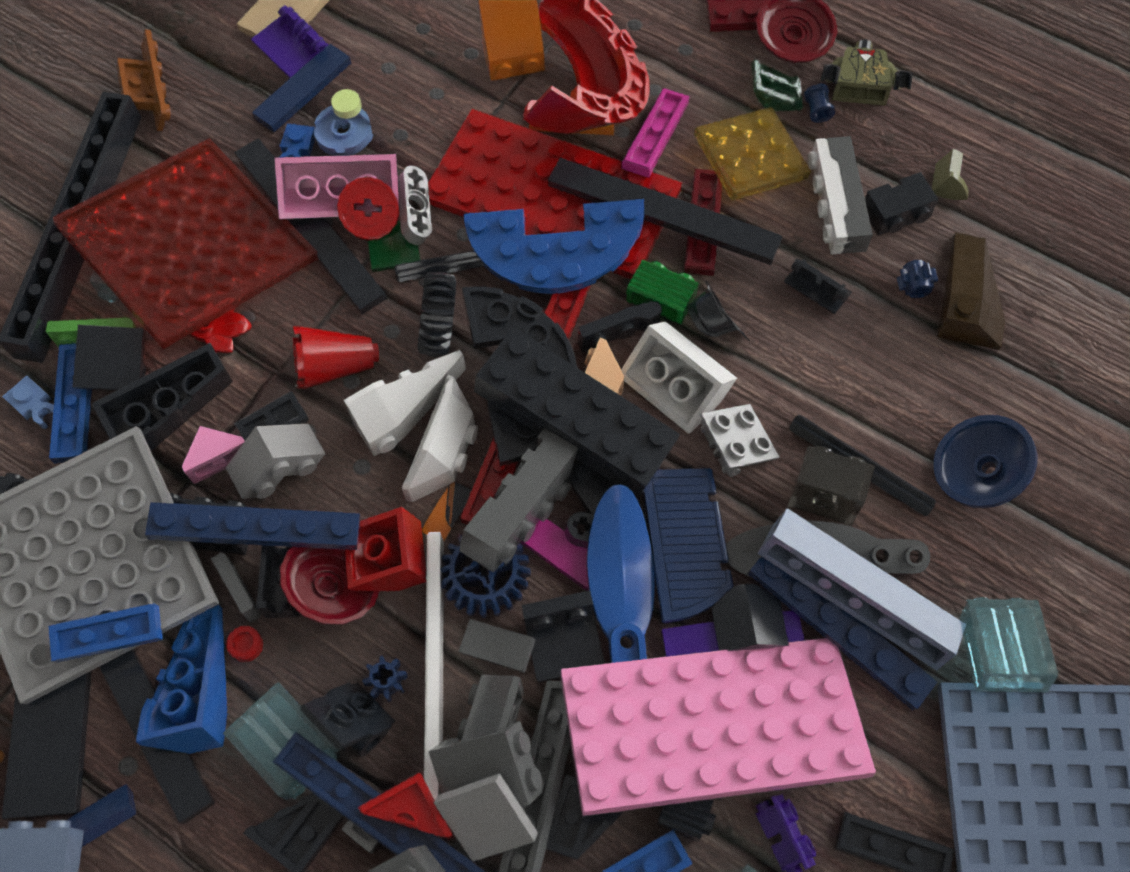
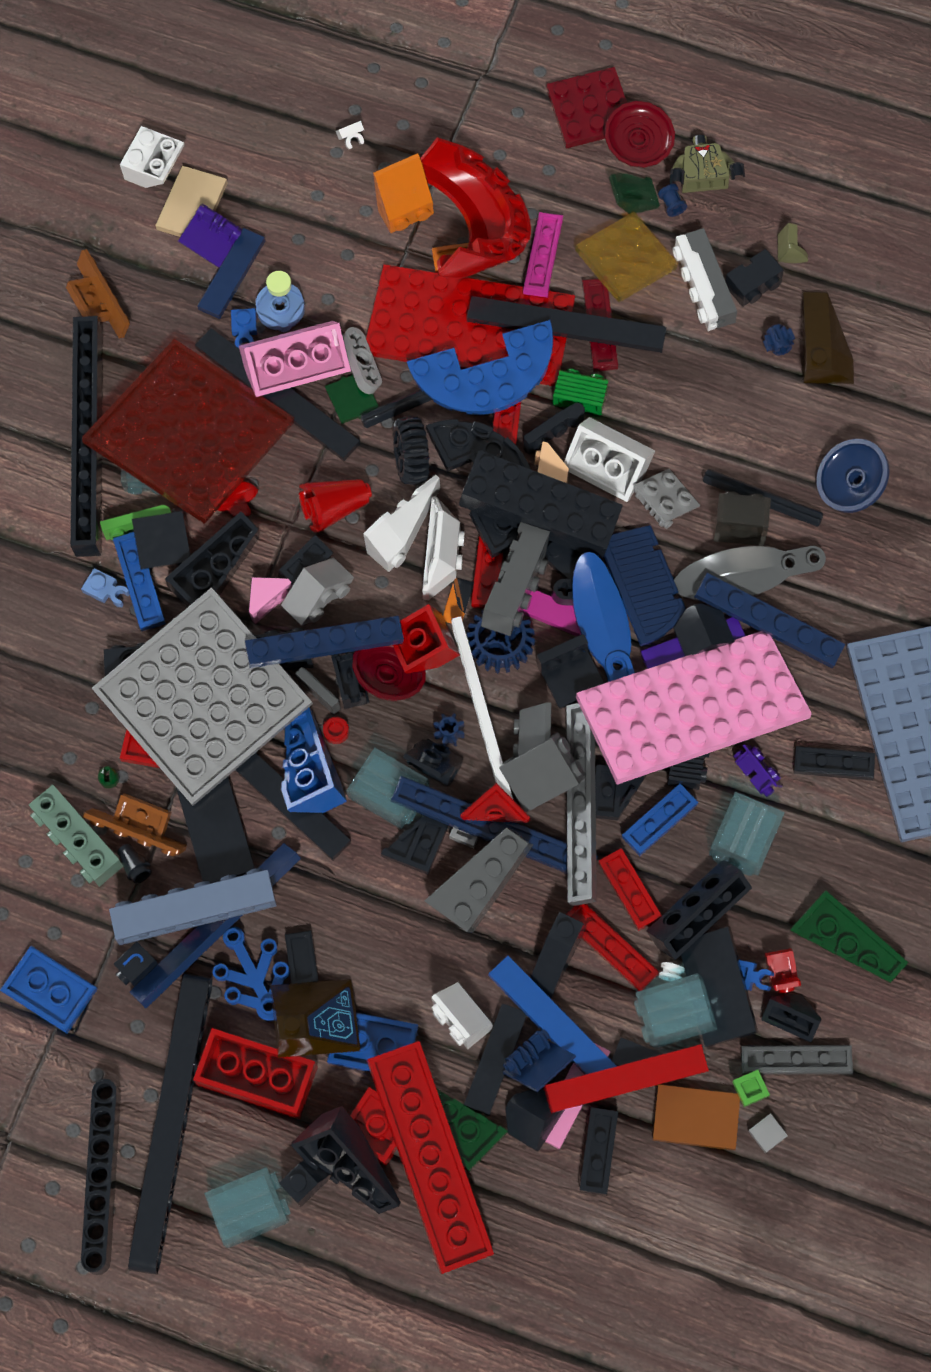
camera: 10 degrees left, 5 degrees up
blue plate [48,603,163,663] -> none
red piece [337,177,400,240] -> none
light grey tile [434,773,538,862] -> none
dark grey tile [458,619,536,673] -> none
black piece [688,281,750,341] -> none
brick [758,509,966,671] -> none
black hinge [784,258,852,315] -> none
clear light blue brick [960,597,1058,692] -> none

